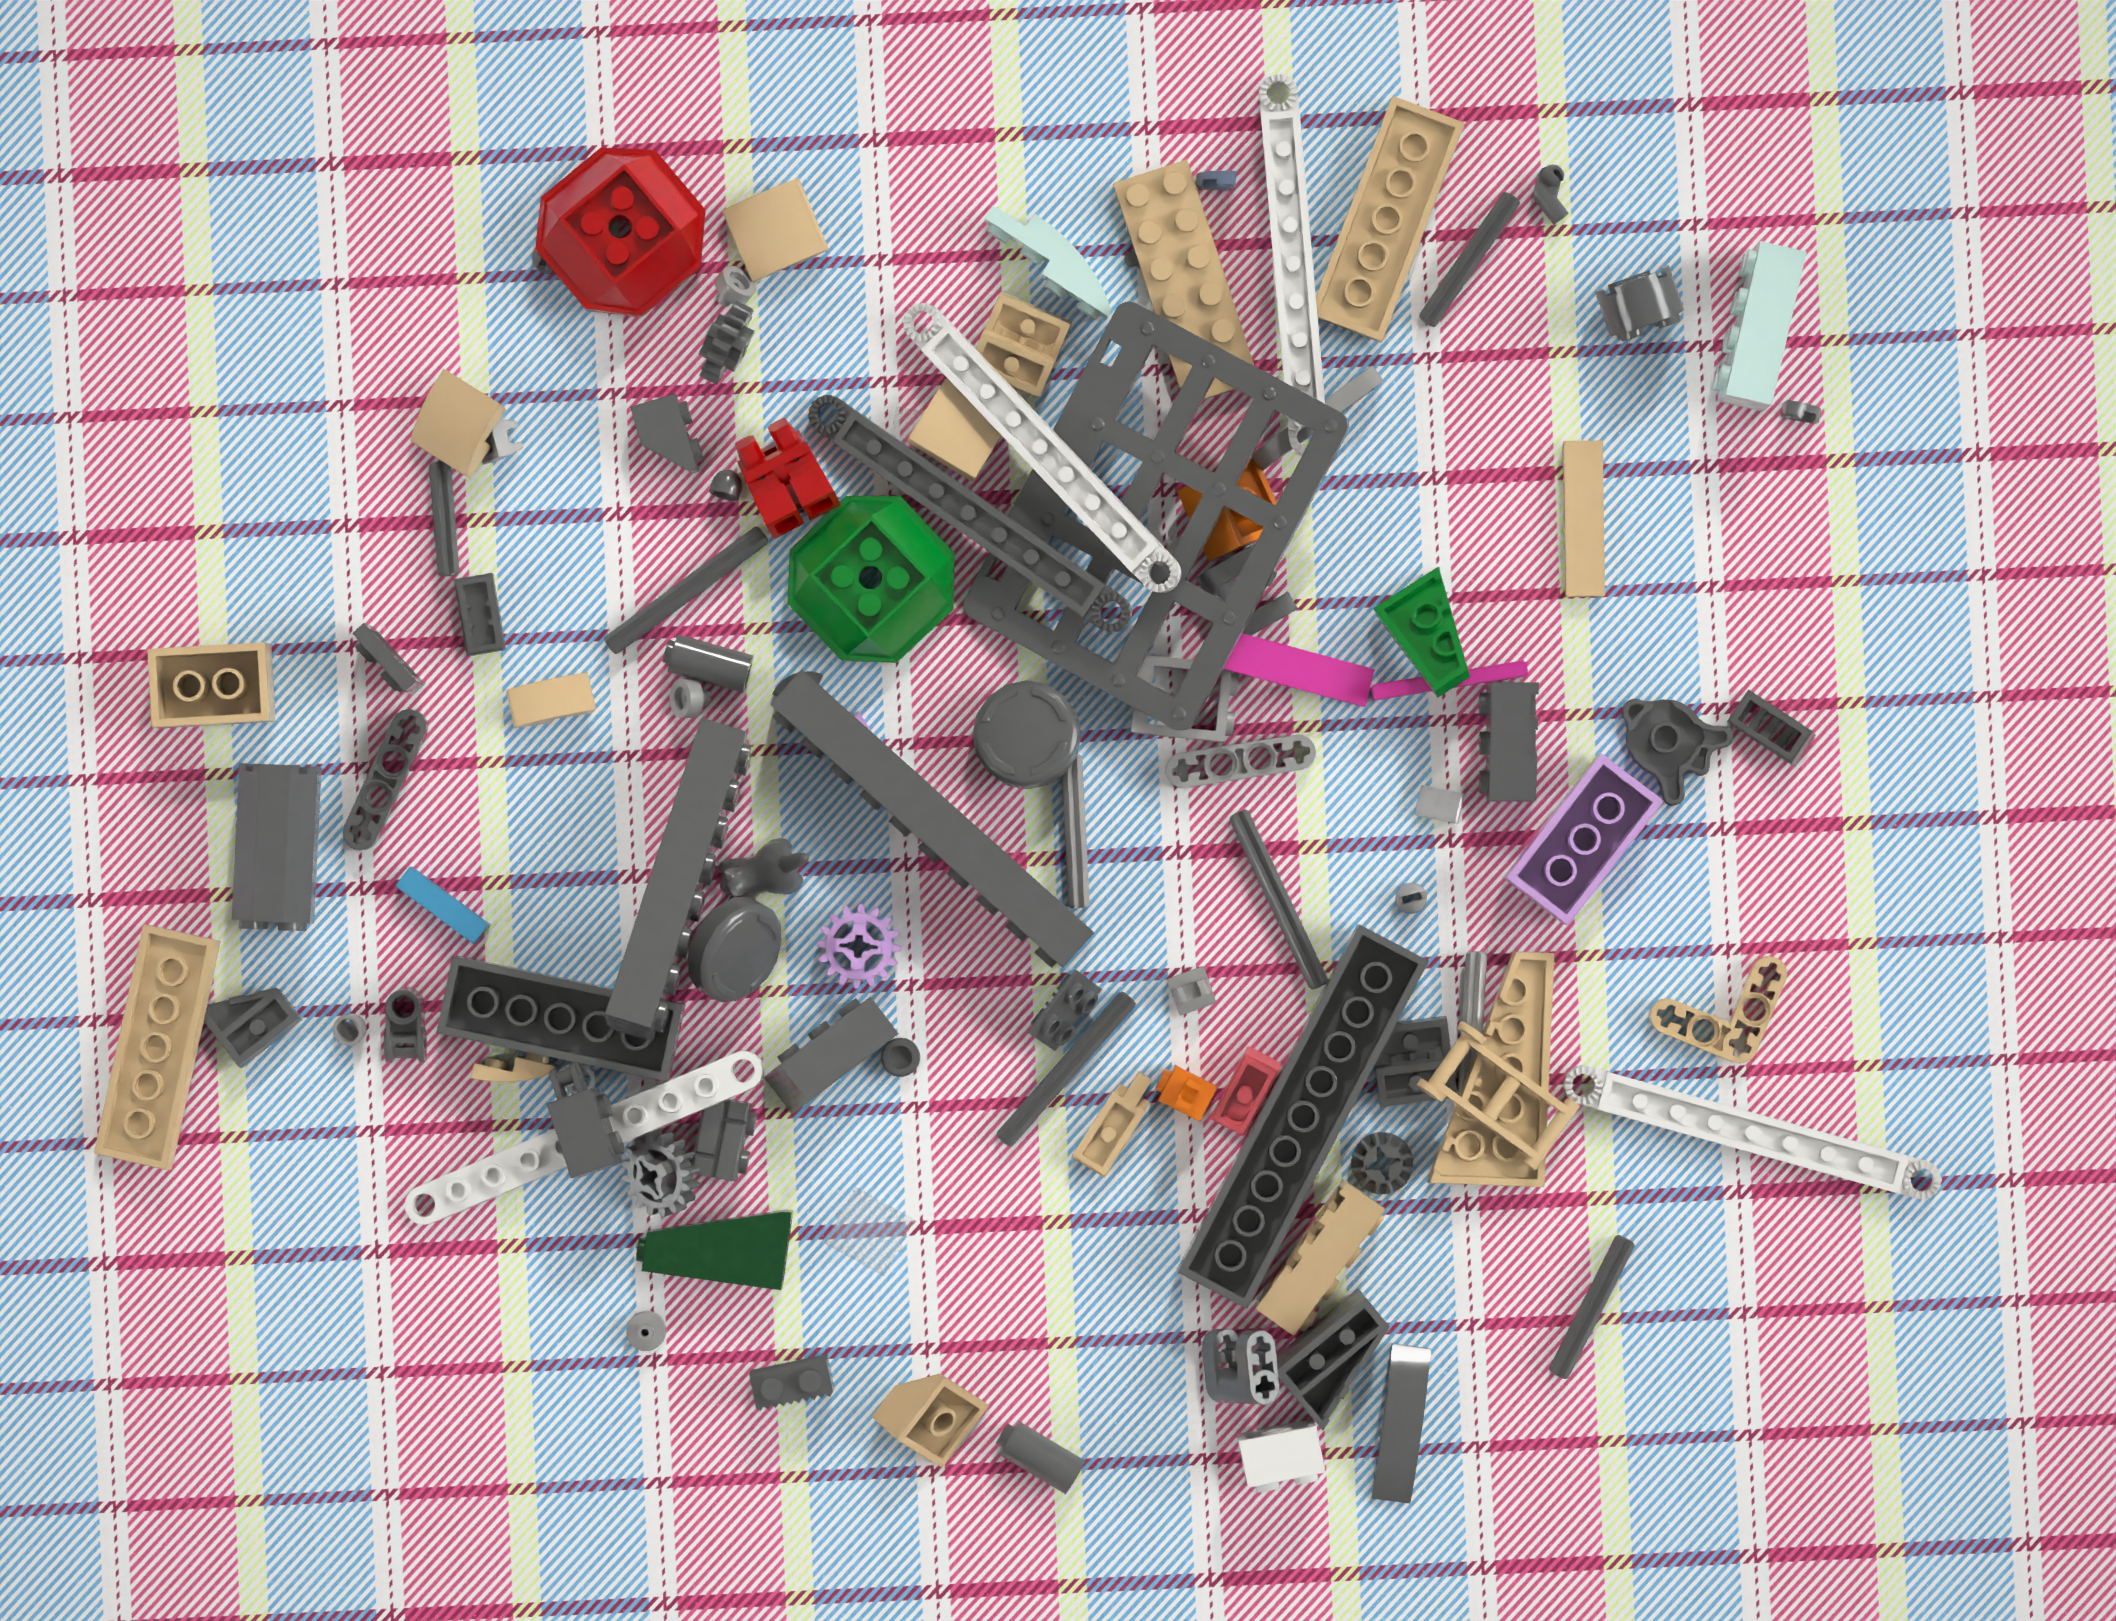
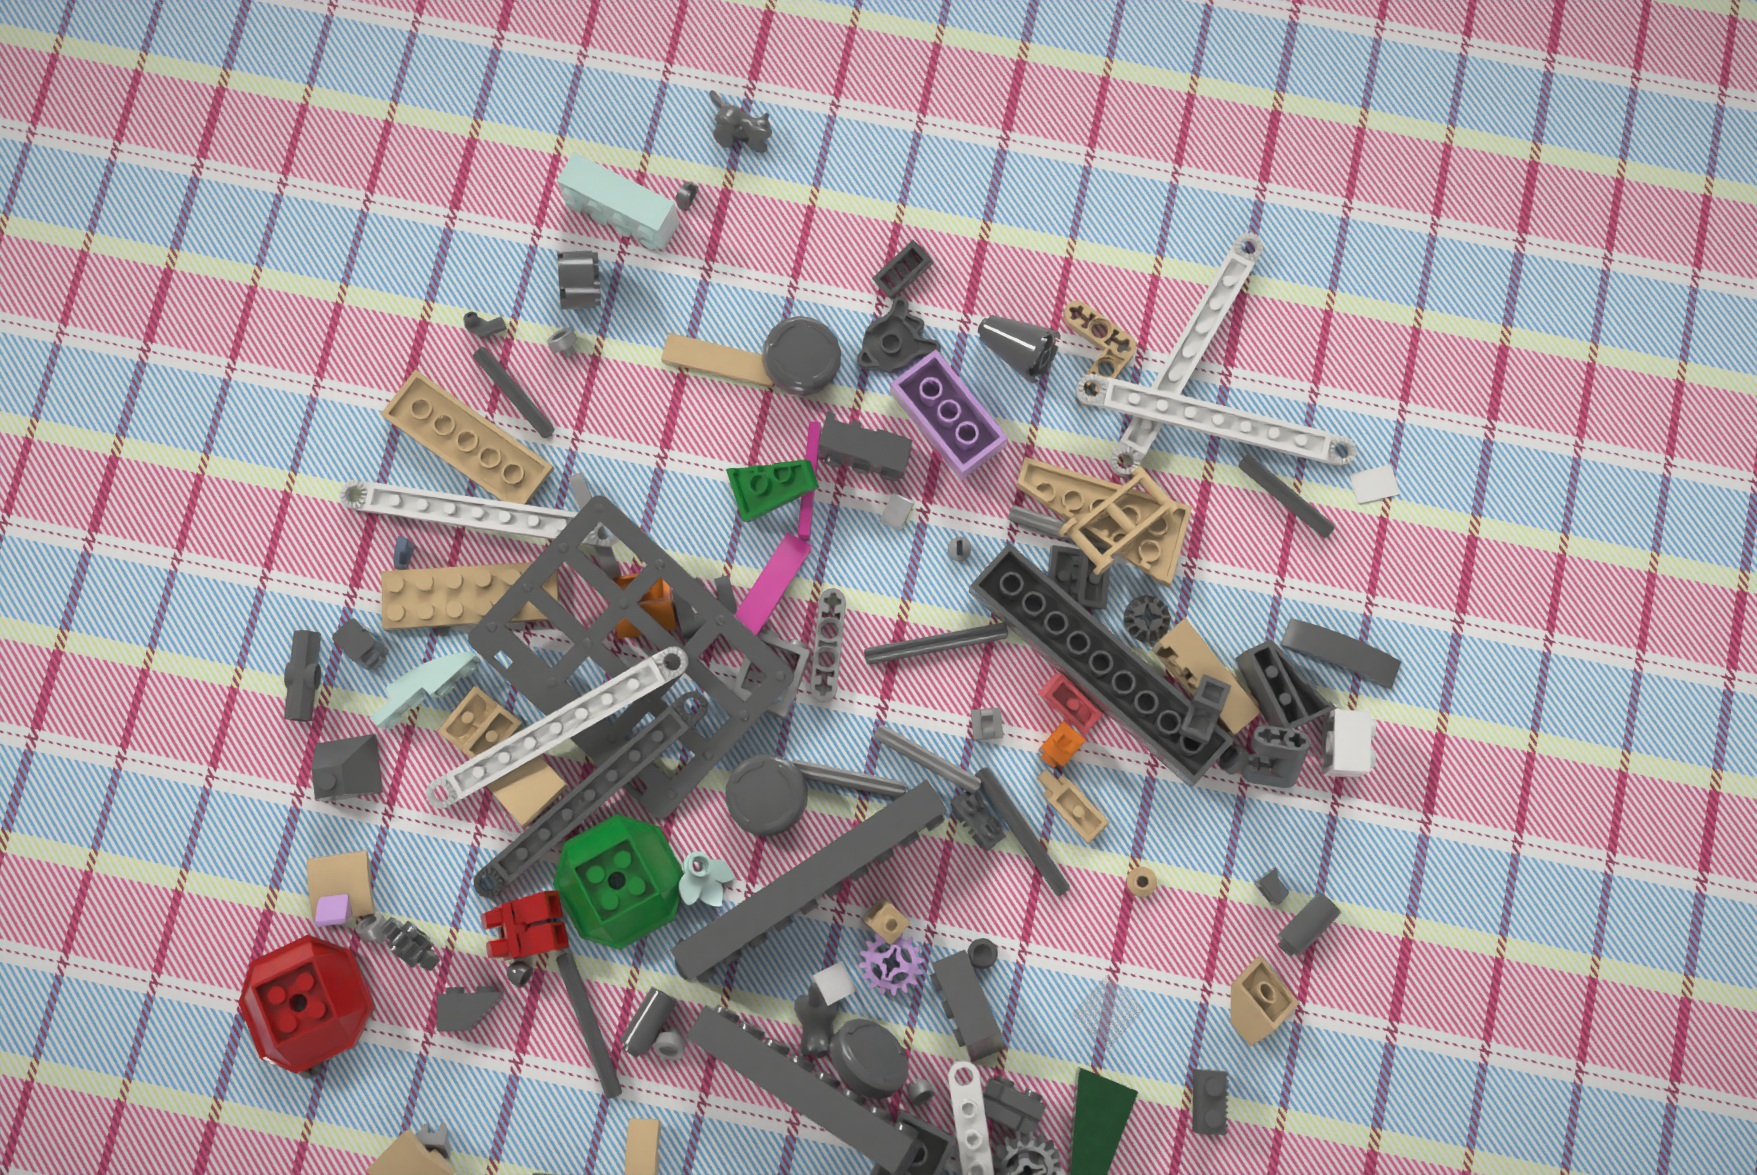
camera: 75 degrees left, 10 degrees down
none -> dark grey piece [284,630,321,722]
none -> dark grey slope [311,734,383,802]
none -> lavender slope [315,894,352,927]
none -> dark grey brick [332,618,389,670]
none -> light grey tile [547,327,578,357]
none -> light aqua plate [678,851,734,907]
none -> dark grey animal [709,90,773,153]
none -> dark grey piece [762,316,841,396]
none -> white sticker [813,961,857,1005]
none -> tan bracket [861,897,910,944]
none -> light grey axle [874,725,982,794]
none -> light grey hinge [907,1078,934,1105]
none -> dark grey cone [978,315,1061,384]
none -> white plate [1076,374,1357,466]
none -> tan plate [1127,867,1157,897]
none -> dark grey slope [1179,674,1231,745]
none -> dark grey tile [1219,744,1249,775]
none -> dark grey slope [1254,867,1289,906]
none -> white sticker [1350,464,1400,504]

